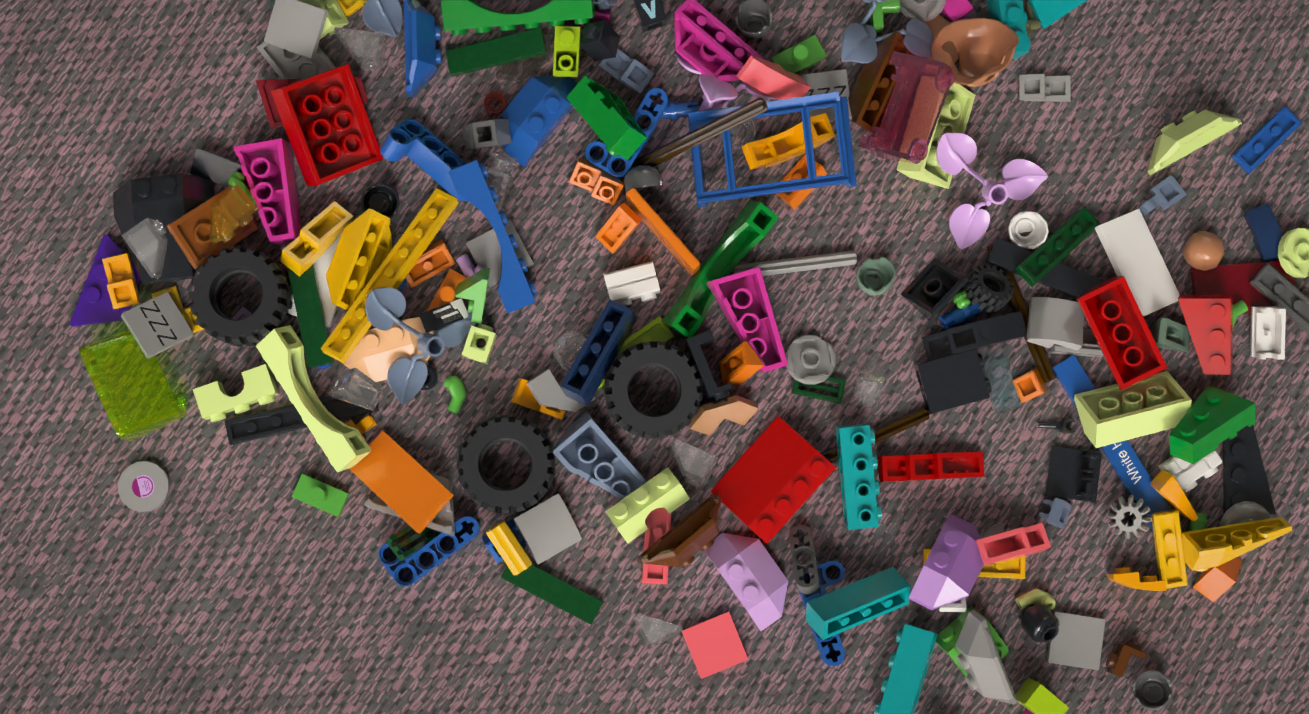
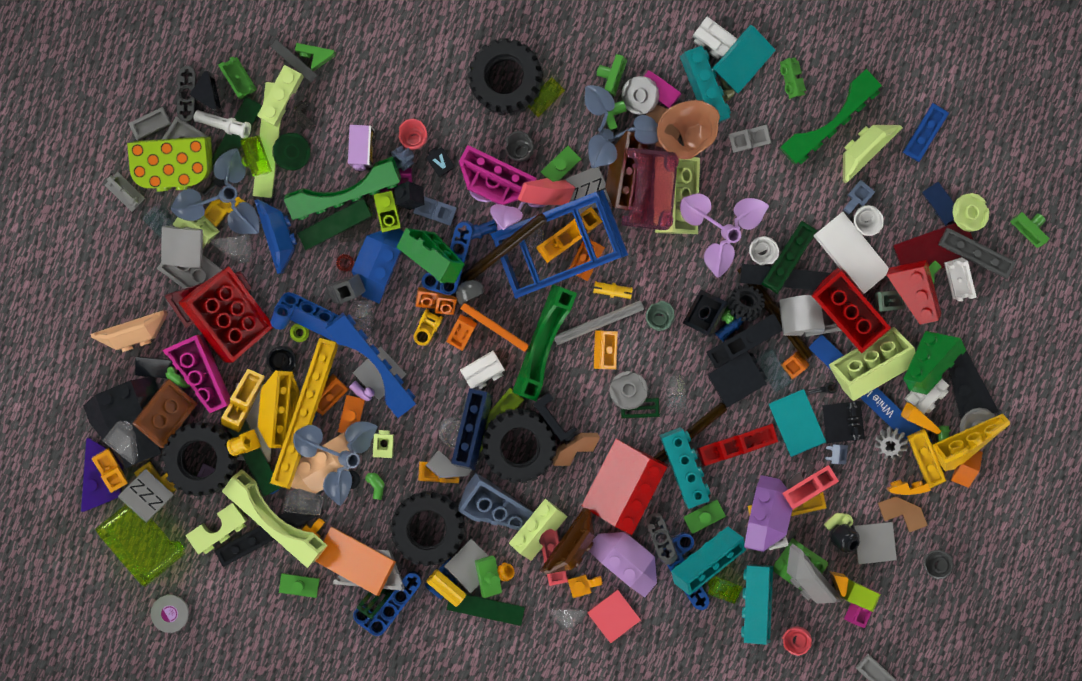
camera: 10 degrees left, 5 degrees up
clear yellow slope [210,185,258,244] -> none
sticker [419,298,468,333] -> none
slope [454,267,491,324] -> none
clear slope [669,436,718,488] -> none
dark pink wedge [706,267,788,372] -> none
orange slope [719,341,763,386] -> none
reddish brown bracket [1106,641,1147,677] -> none
nougat hair [1183,231,1225,271] -> none
none -> light nougat wedge [91,310,168,352]
none -> yellow piece [227,429,261,456]
none -> lime plate [290,323,309,342]
none -> yellow piece [414,308,444,346]
none -> bright green tile [475,555,502,598]
none -> light orange plate [498,563,515,582]
none -> light orange plate [568,574,603,598]
none -> yellow pin [593,281,633,300]
none -> light orange slope [594,330,618,370]
none -> bright green tile [683,499,726,534]
none -> clear neon green tile [708,576,743,604]
none -> teal tile [768,389,826,457]
none -> green arch [779,69,882,165]
none -> bright green hinge [780,57,806,99]
none -> light orange slope [829,571,849,597]
none -> white hair [854,205,884,236]
none -> medium nougat tile [877,496,928,532]

